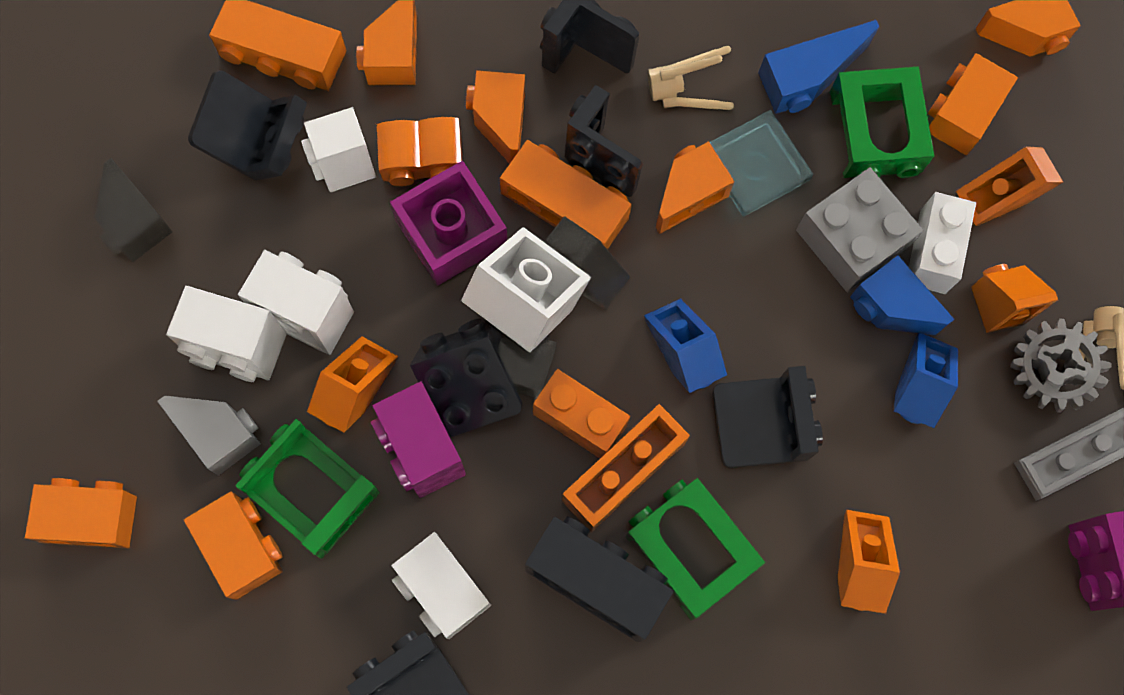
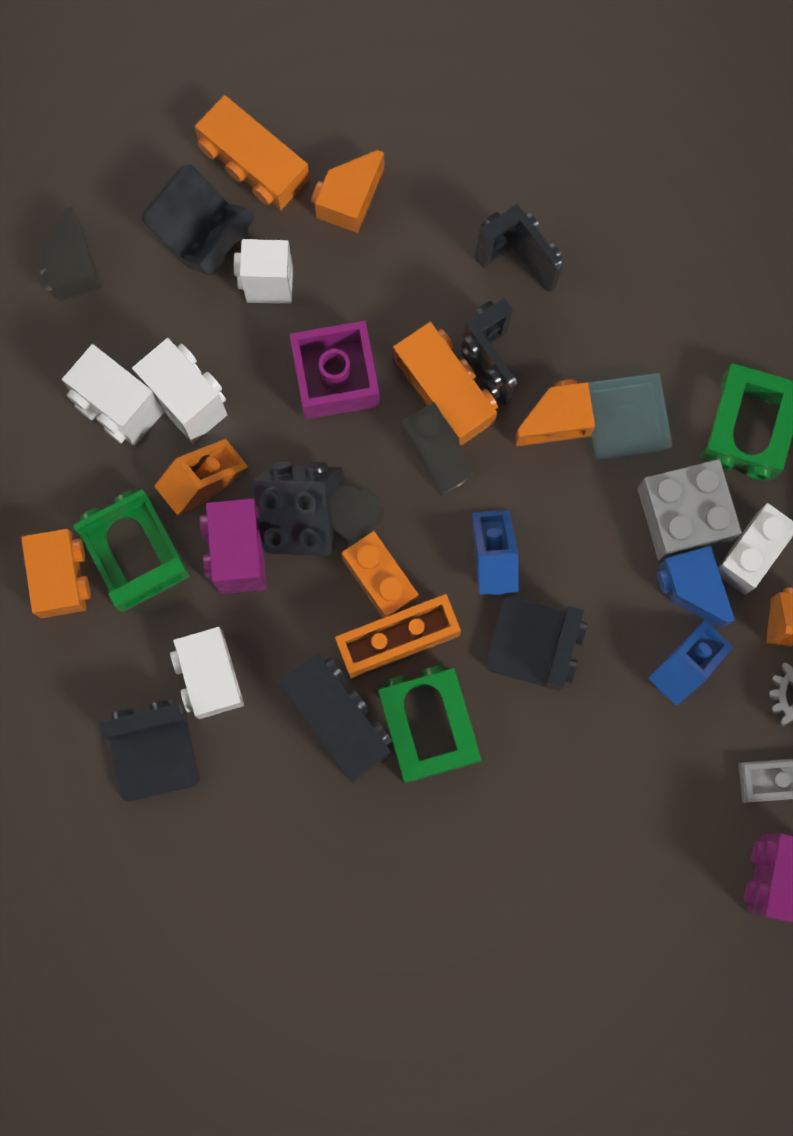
camera: 25 degrees right, 5 degrees up
light grey slope [158,396,261,476] -> none
orange brick [377,117,463,186] -> none
white brick [461,227,591,352] -> none
orange slope [466,70,525,164] -> none
tan plant [647,46,734,110] -> none
blue slope [758,20,879,114] -> none
orange slope [838,510,900,614] -> none

